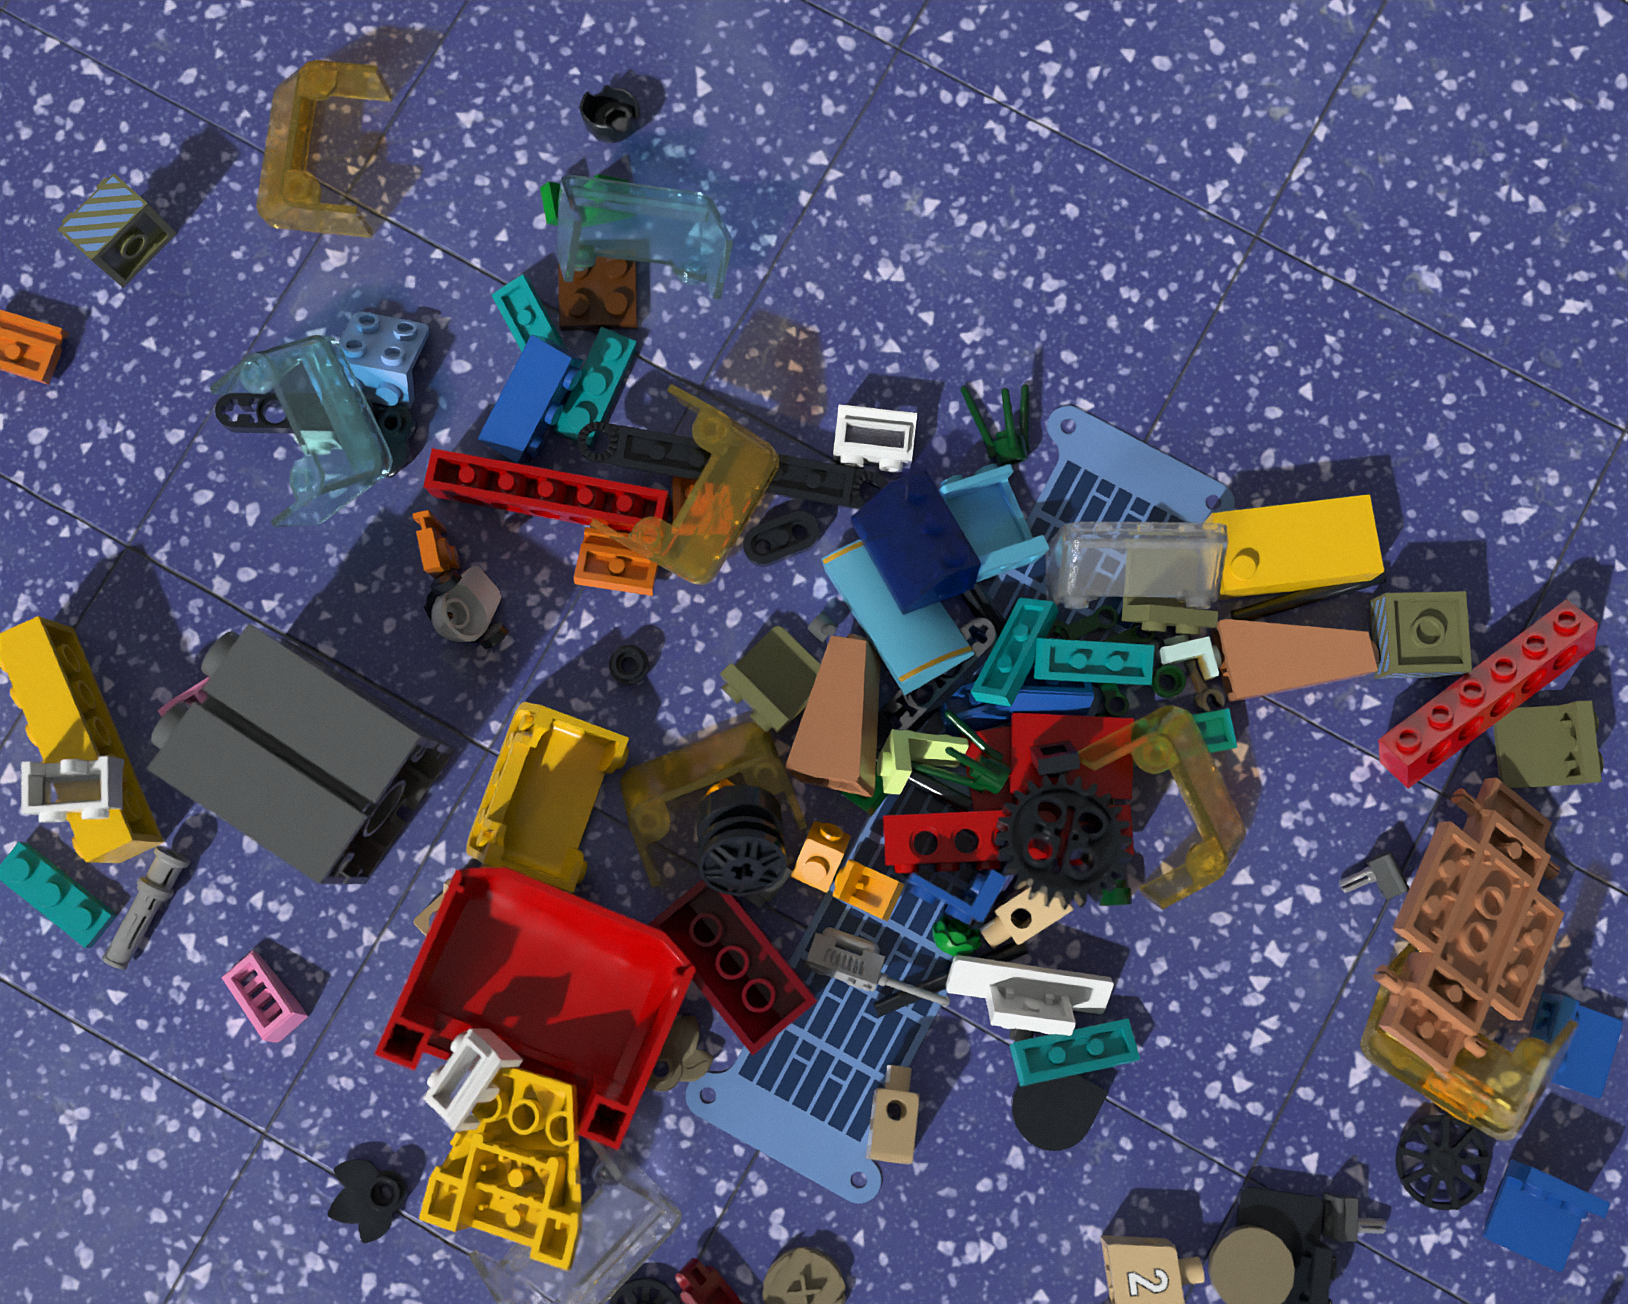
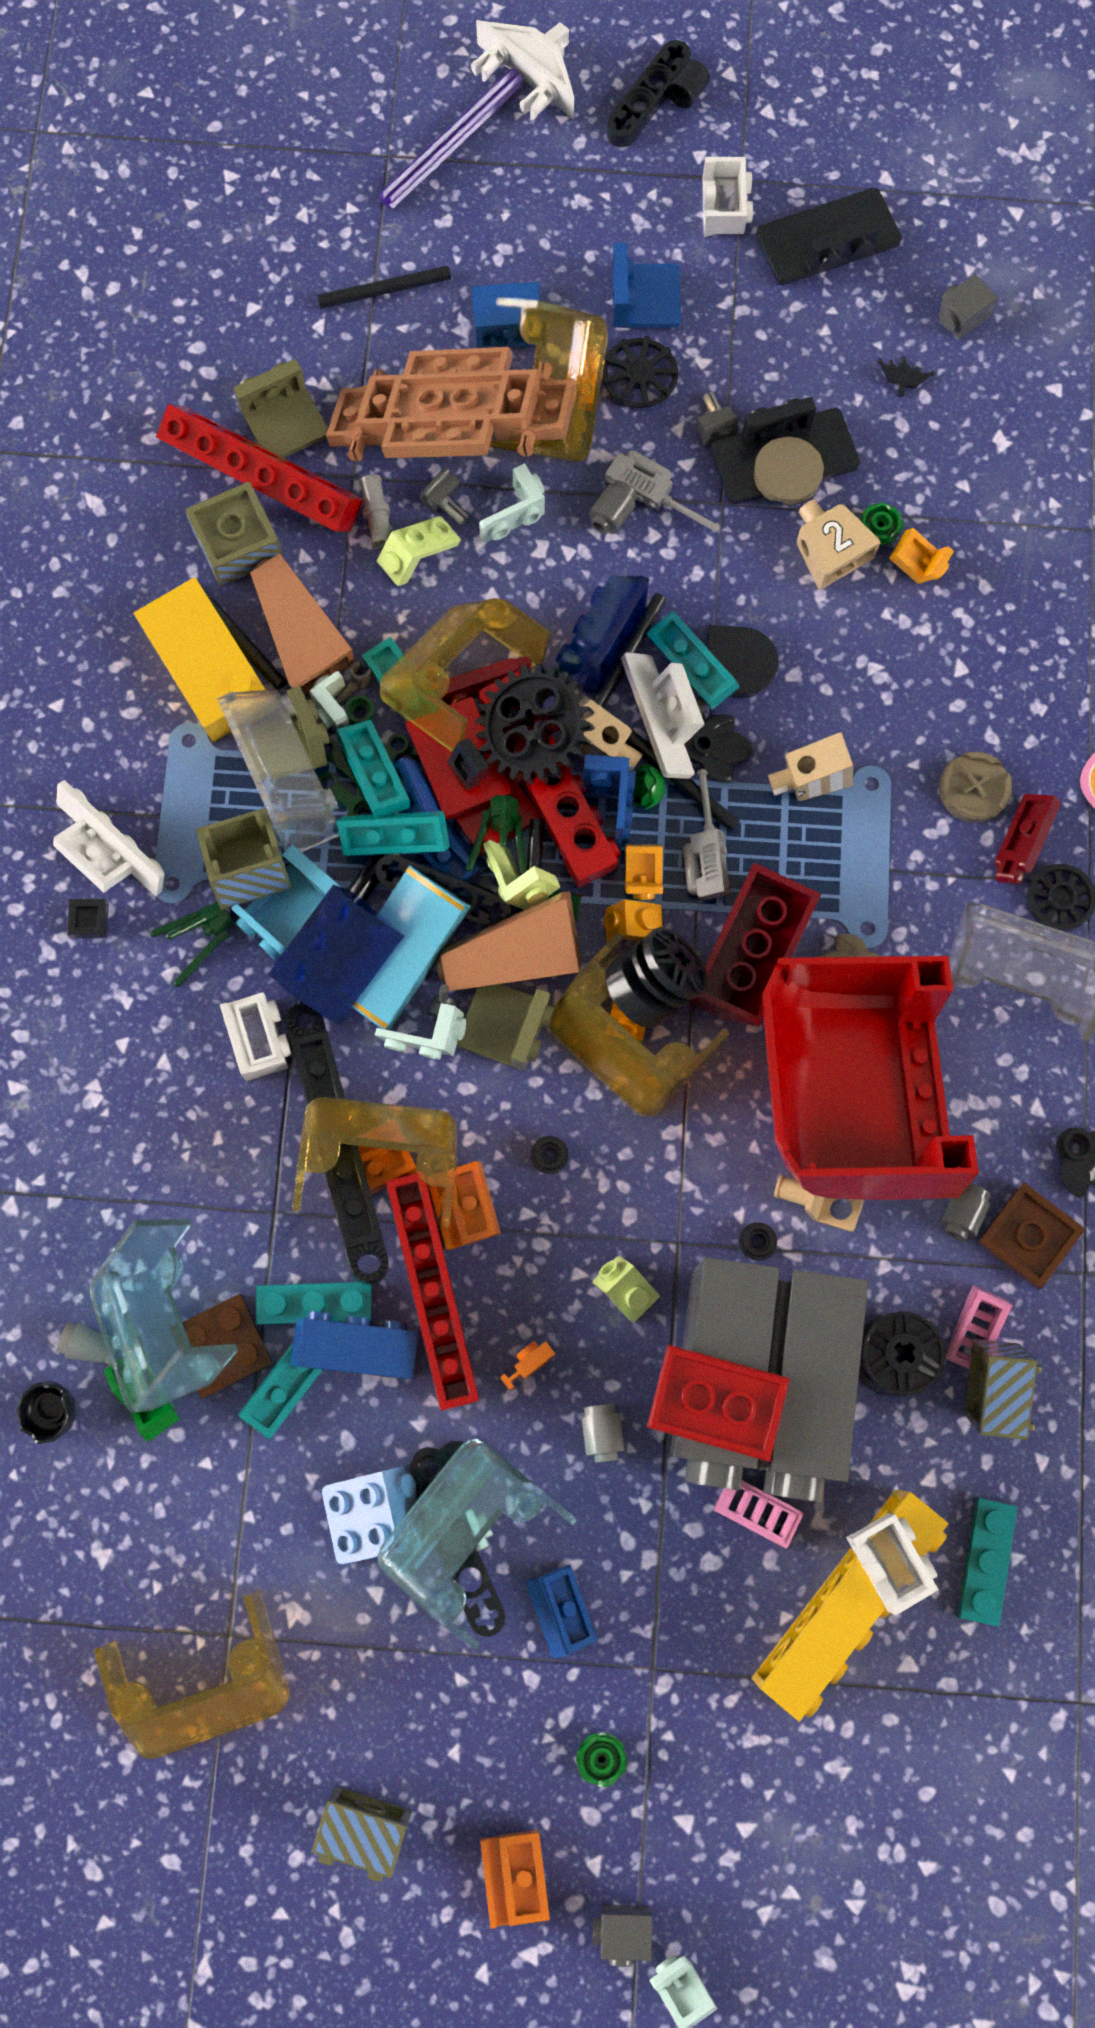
camera: 115 degrees left, 5 degrees down
light grey pin [101,846,191,970] -> none
yellow wedge [419,1067,583,1271] -> none
white window [423,1029,523,1131] -> none
white cap [424,566,509,649] -> none
yellow windscreen [466,702,629,892] -> none
black plate [743,511,819,567] -> none
none -> white bracket [53,780,165,896]
none -> light grey cone [56,1321,118,1365]
none -> black plate [67,899,109,939]
none -> olive container [196,807,292,910]
none -> light grey pin [359,474,391,549]
none -> light aqua bracket [375,1003,466,1060]
none -> yellowish green bracket [377,516,461,586]
none -> dark red hinge [438,656,532,707]
none -> light aqua bracket [479,463,545,543]
none -> blue slope [526,1564,598,1658]
none -> clear blue slope [556,576,650,696]
none -> green plate [576,1732,627,1787]
none -> light grey brick [581,1404,625,1463]
none -> dark grey brick [589,480,637,535]
none -> black bar [592,593,667,708]
none -> yellowish green bracket [593,1256,660,1323]
none -> light grey piece [604,450,720,533]
none -> red tile [646,1345,790,1462]
none -> black plate [684,714,753,782]
none -> black plate [739,1222,777,1261]
none -> black wheel [859,1311,945,1397]
none -> dark grey brick [940,1183,991,1242]
none -> olive container [964,1339,1042,1440]
none -> reddish brown plate [976,1182,1086,1290]

